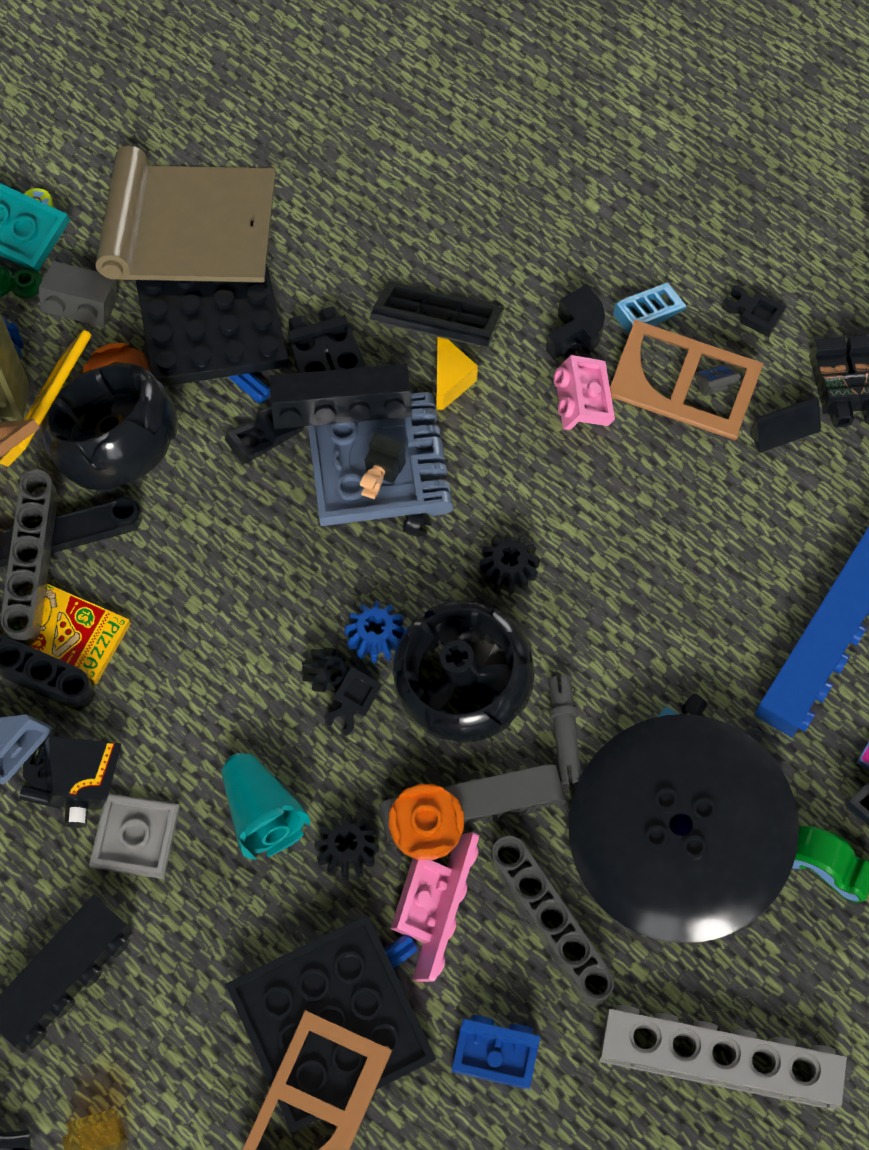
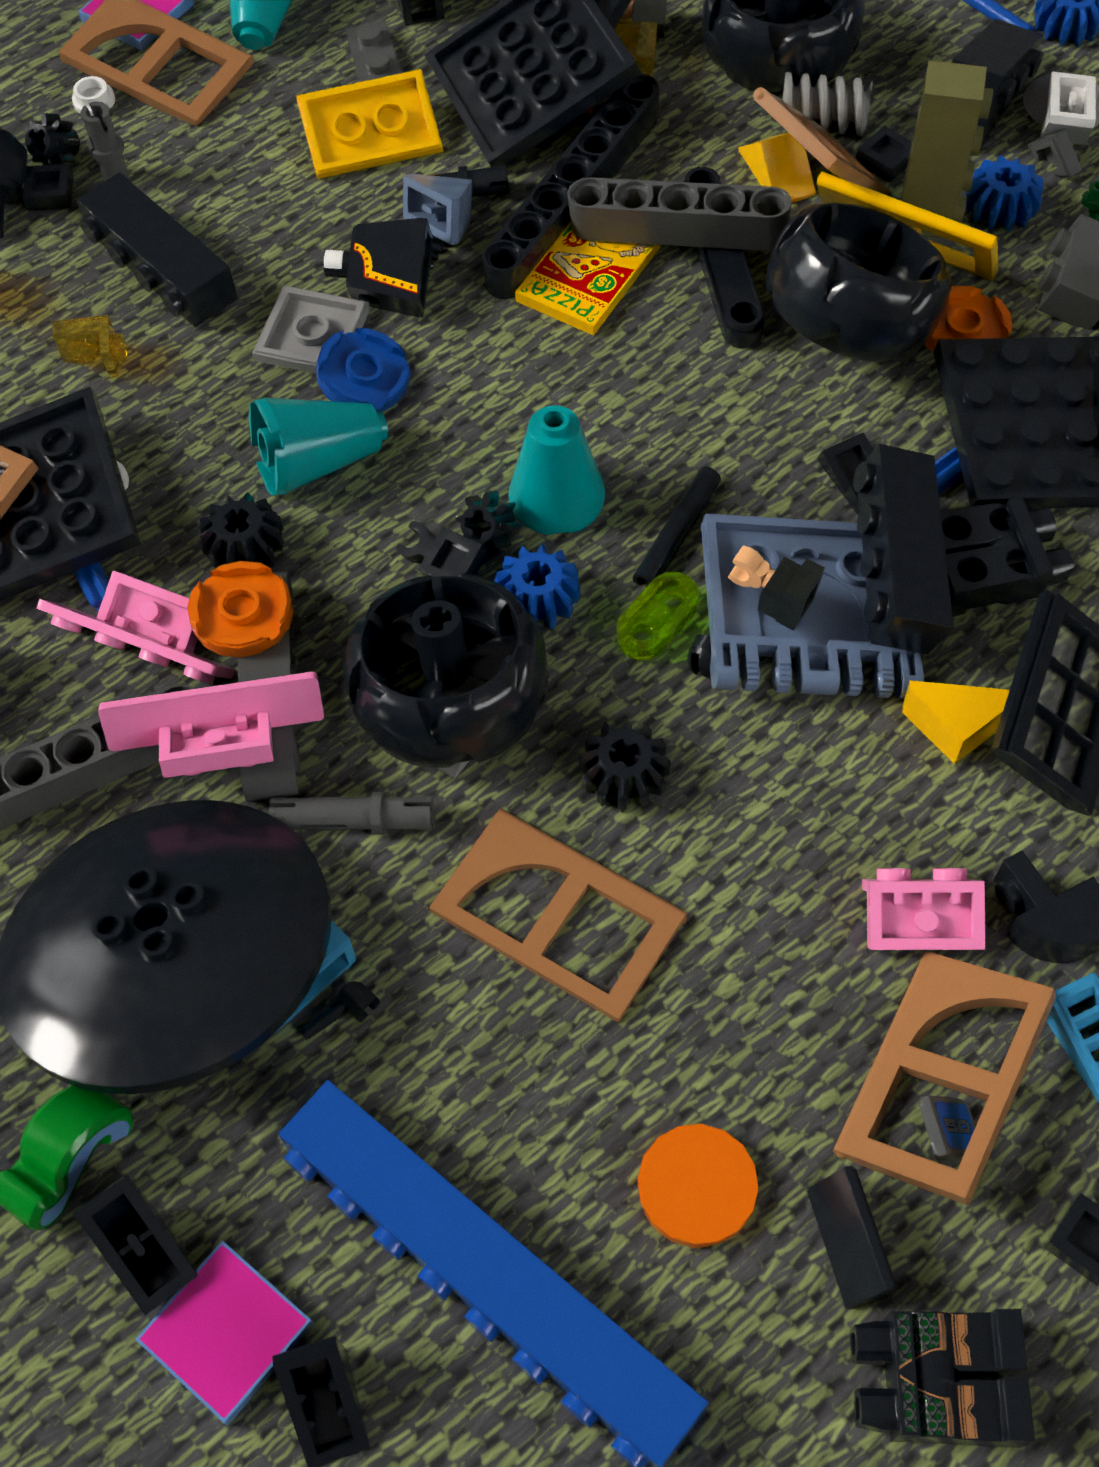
camera: 100 degrees right, 5 degrees down
none -> clear yellow bracket [53,315,127,379]
none -> bright pink bracket [98,672,324,778]
none -> blue tile [316,328,411,412]
none -> medium nougat window [429,808,688,1023]
none -> teal cone [508,405,605,535]
none -> clear neon green plate [616,572,699,660]
none -> black piece [632,466,721,591]
none -> orange tile [637,1124,759,1248]

